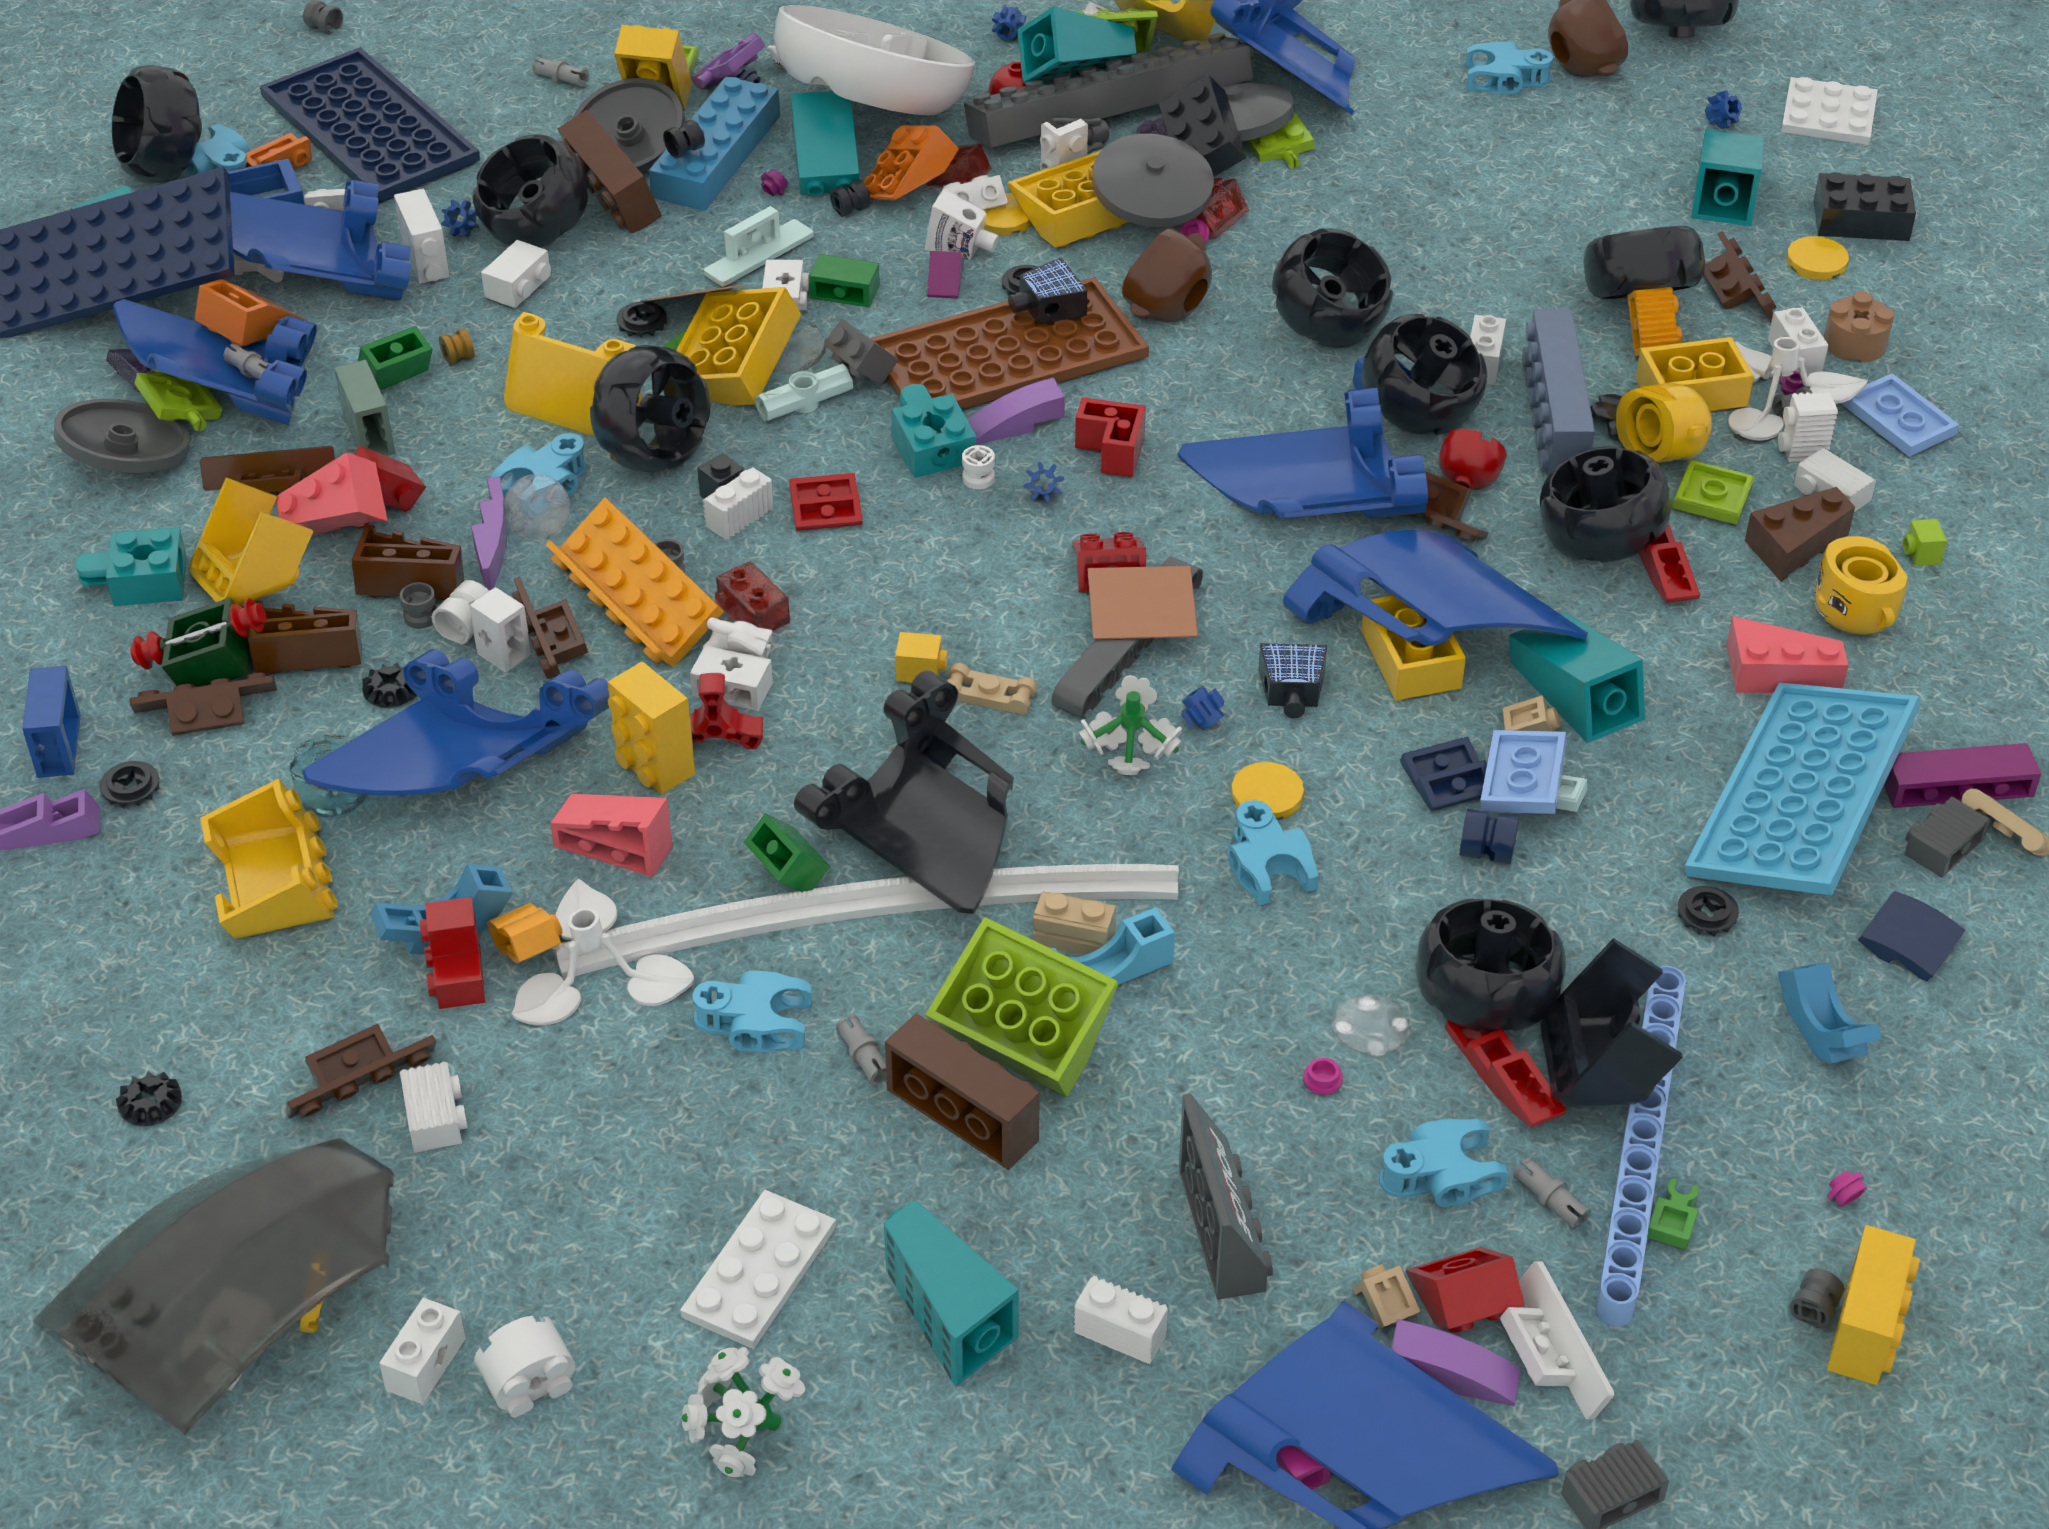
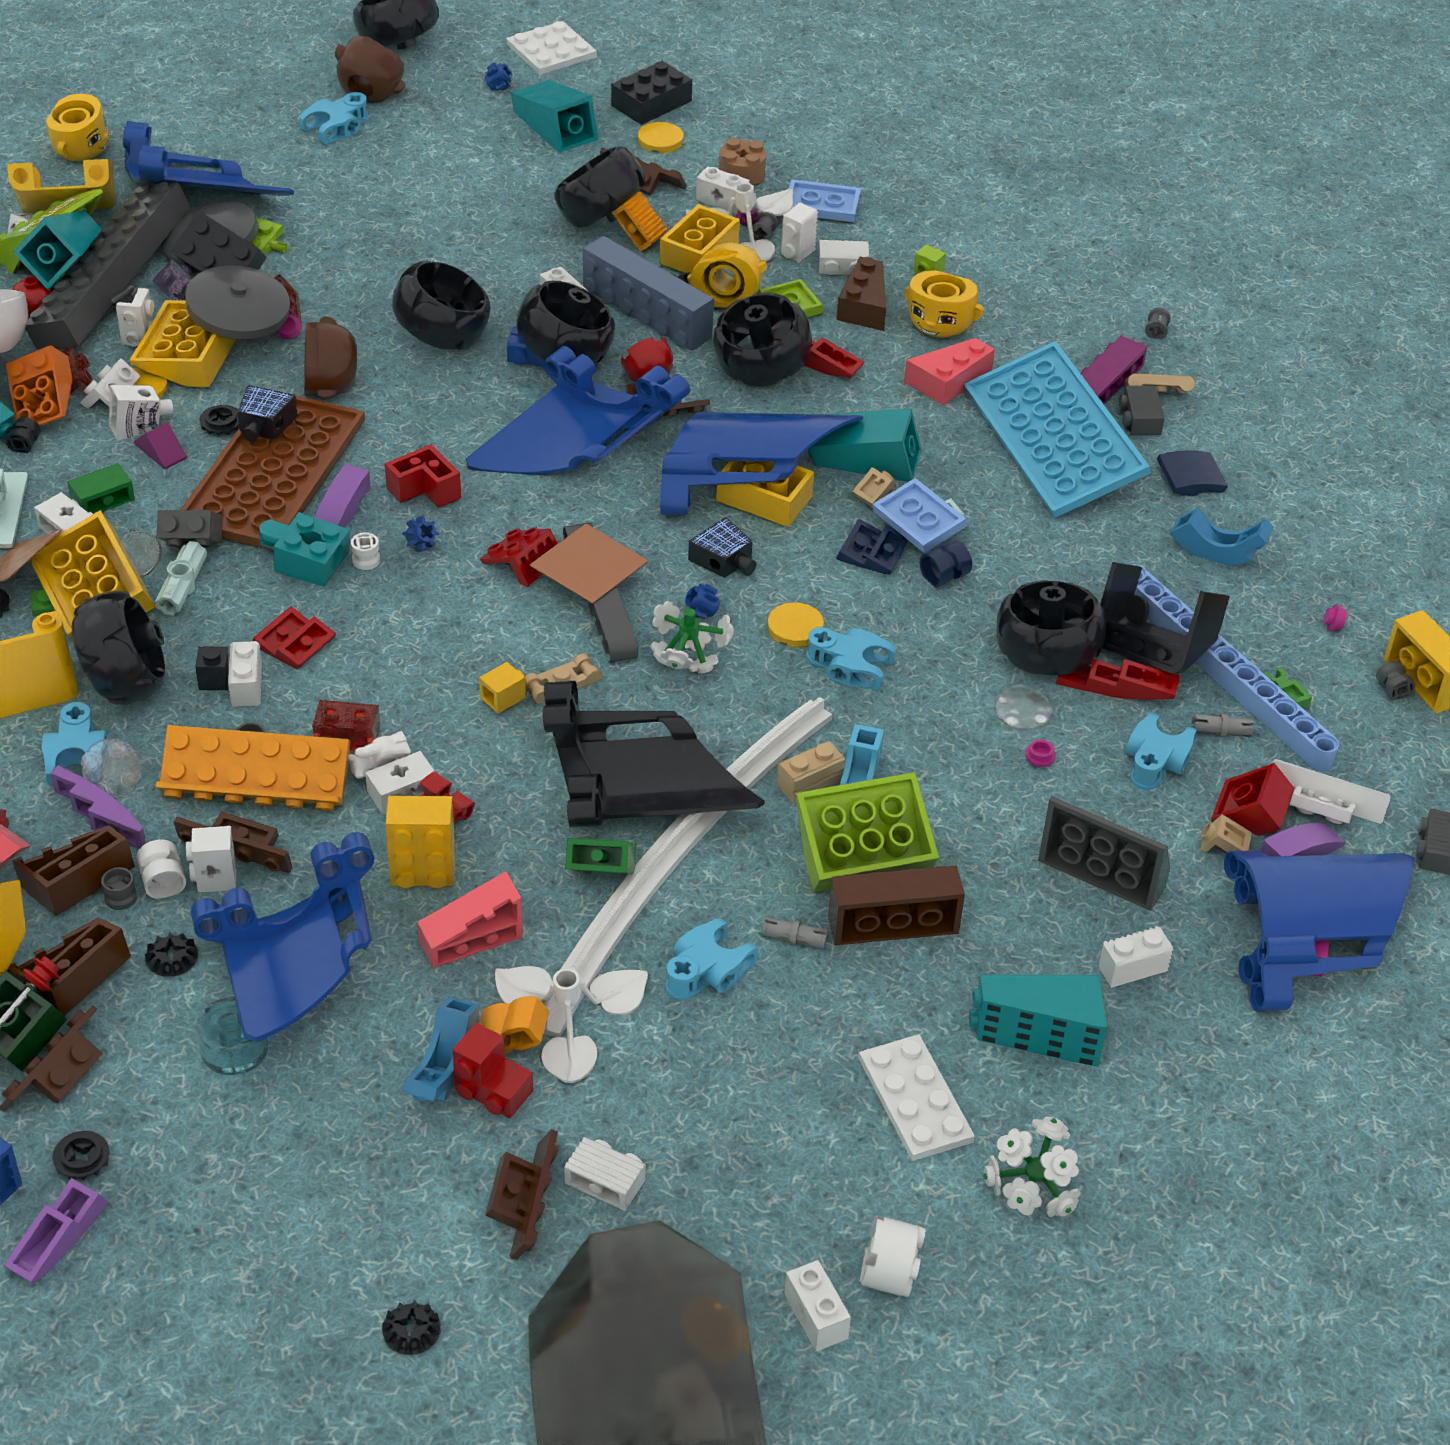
camera: 50 degrees left, 0 degrees up
yellow windscreen [200,778,338,939] -> none
black gear [1678,886,1739,936] -> none

